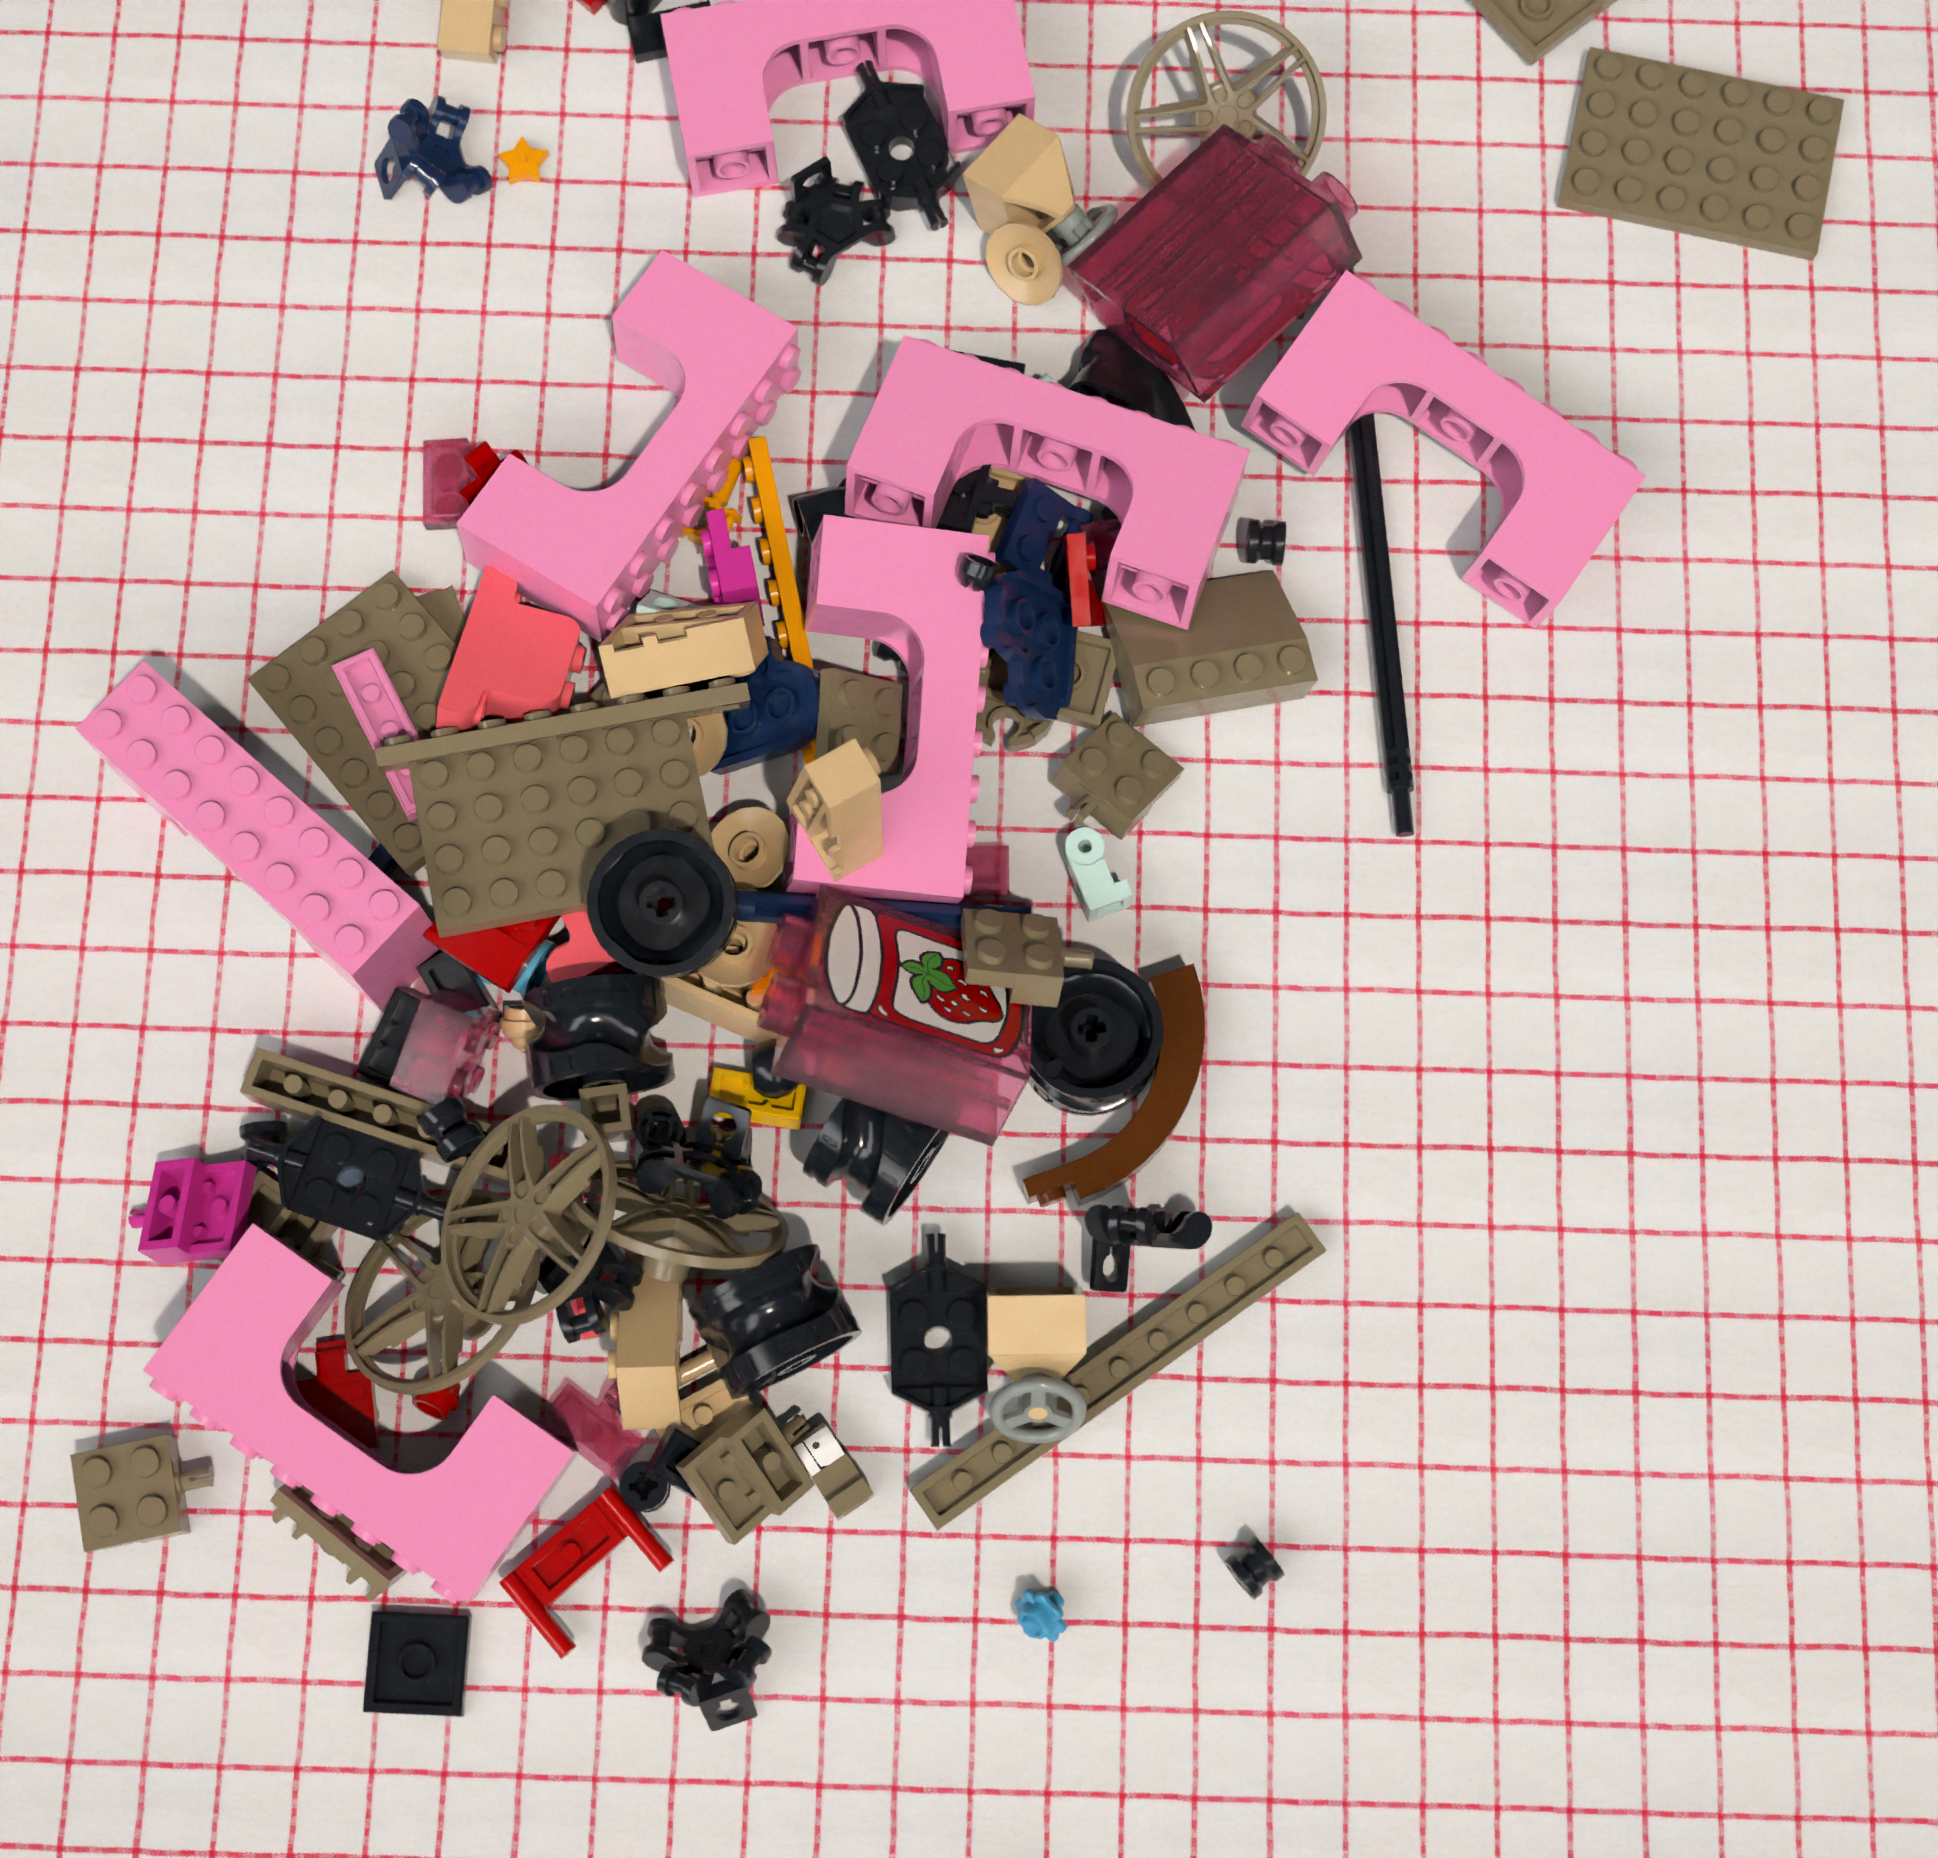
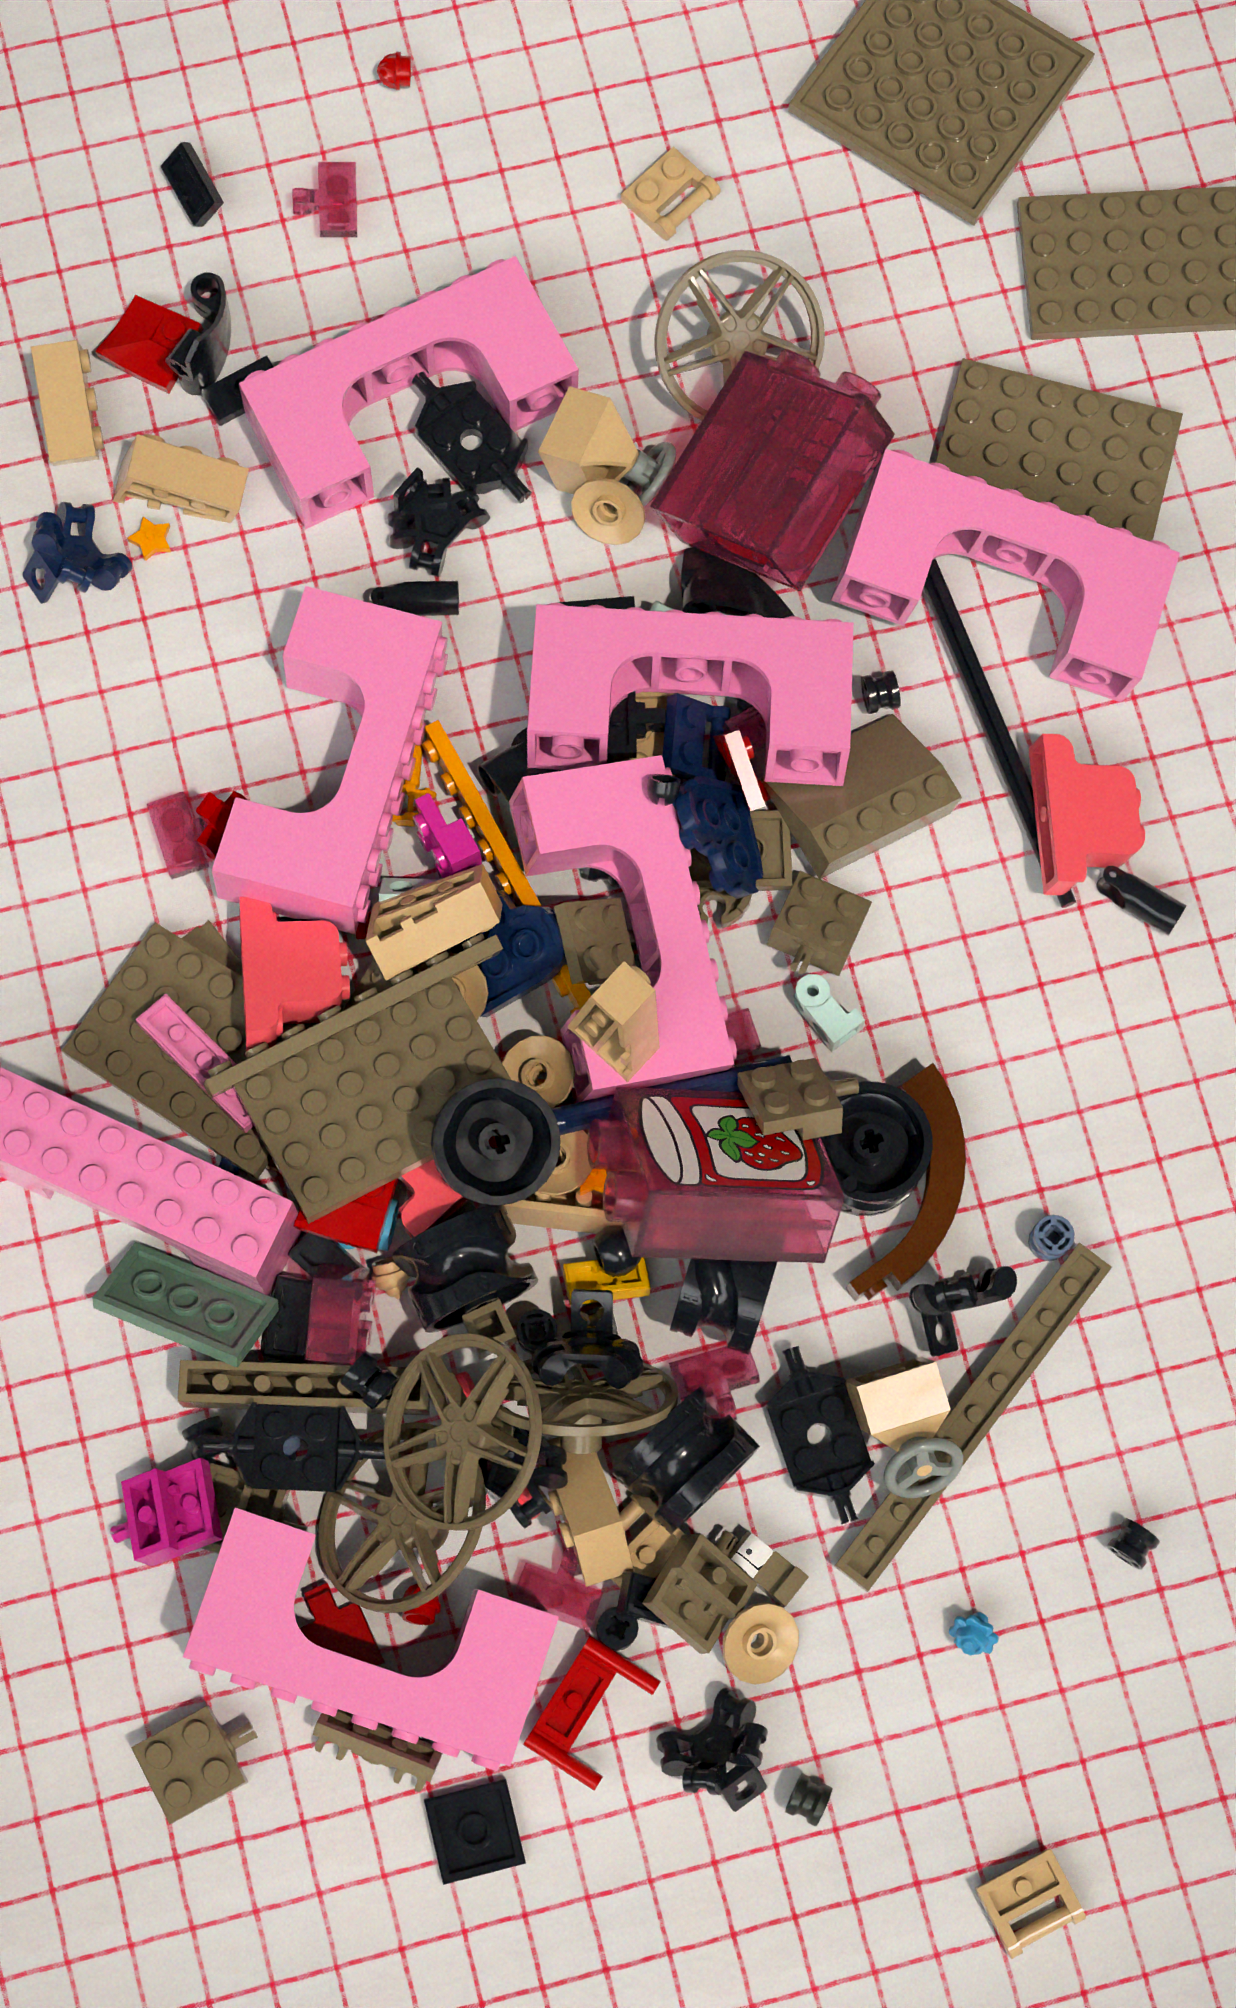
camera: 20 degrees left, 0 degrees up
none -> sand green plate [92,1242,279,1368]
none -> tan wedge [112,434,249,523]
none -> black piece [371,581,459,616]
none -> clear pink plate [669,1346,760,1420]
none -> tan dish [723,1602,799,1685]
none -> pearl dark grey wheel [785,1773,833,1827]
none -> dark tan plate [936,358,1183,541]
none -> sand blue wheel [1028,1215,1075,1261]
none -> coral brick [1029,733,1145,895]
none -> black piece [1096,866,1187,936]

